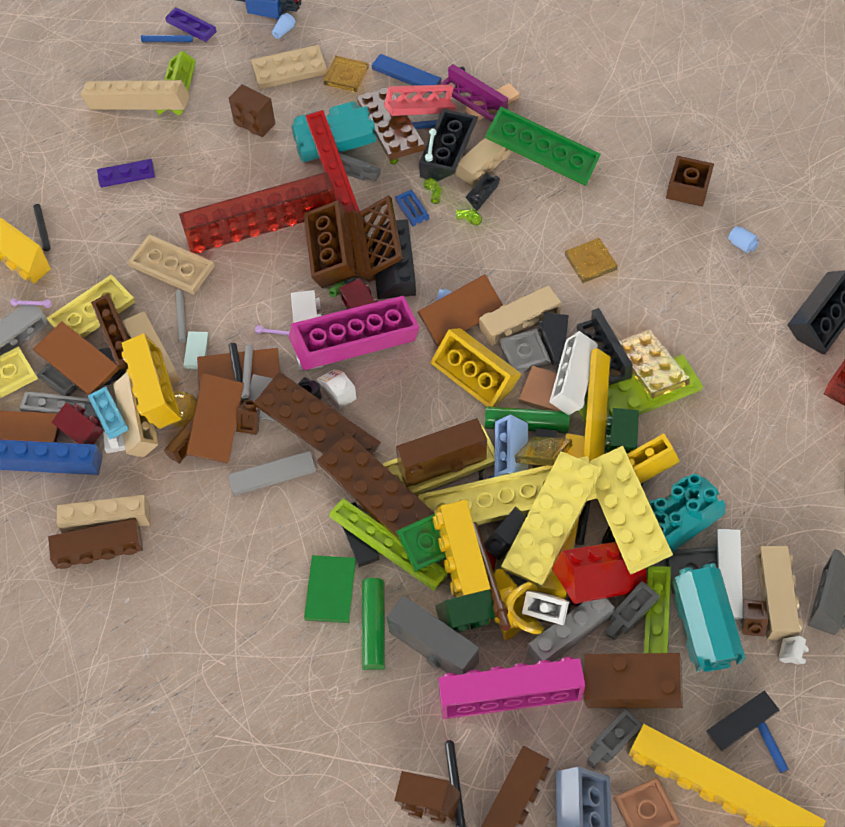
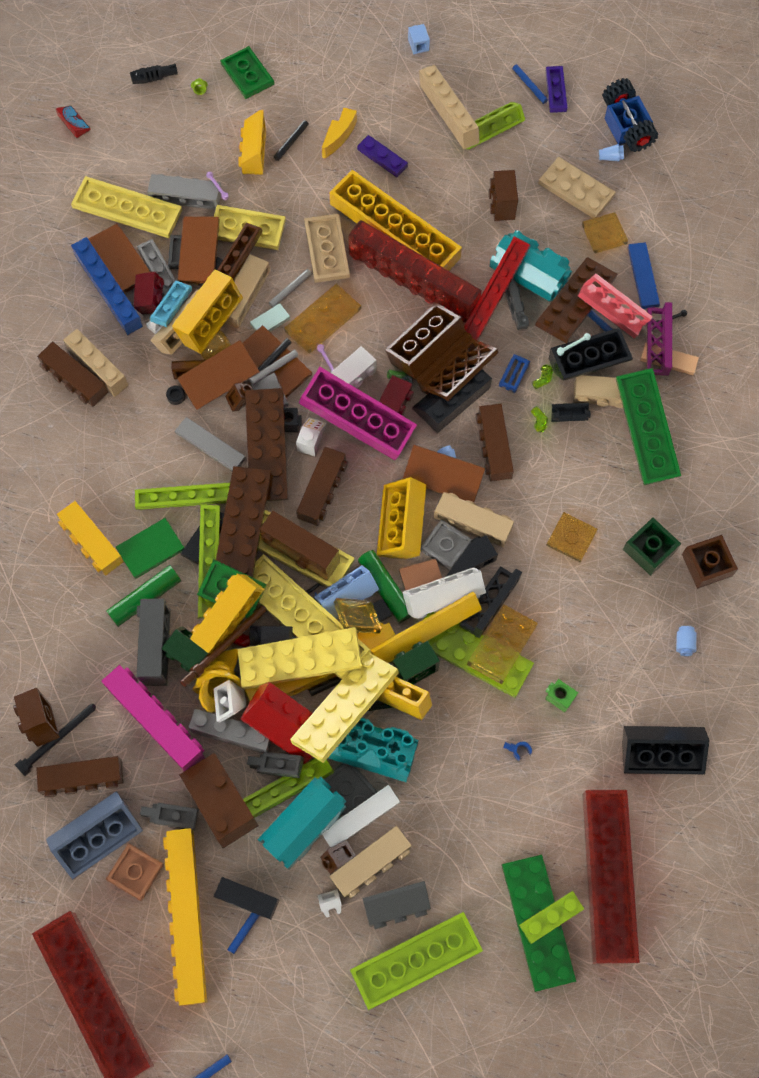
camera: 50 degrees right, 10 degrees up
none -> yellow brick [57,501,124,576]
none -> lime plate [135,483,230,510]
none -> black tile [166,385,185,405]
none -> clear yellow plate [284,283,361,354]
none -> reddish brown brick [296,446,348,526]
none -> yellow slope [322,108,357,158]
none -> yellow brick [329,170,462,282]
none -> light blue brick [408,24,430,55]
none -> reddish brown brick [476,403,514,481]
none -> blue piece [503,742,532,761]
none -> bright green brick [545,679,579,713]
none -> dark green brick [623,517,681,576]

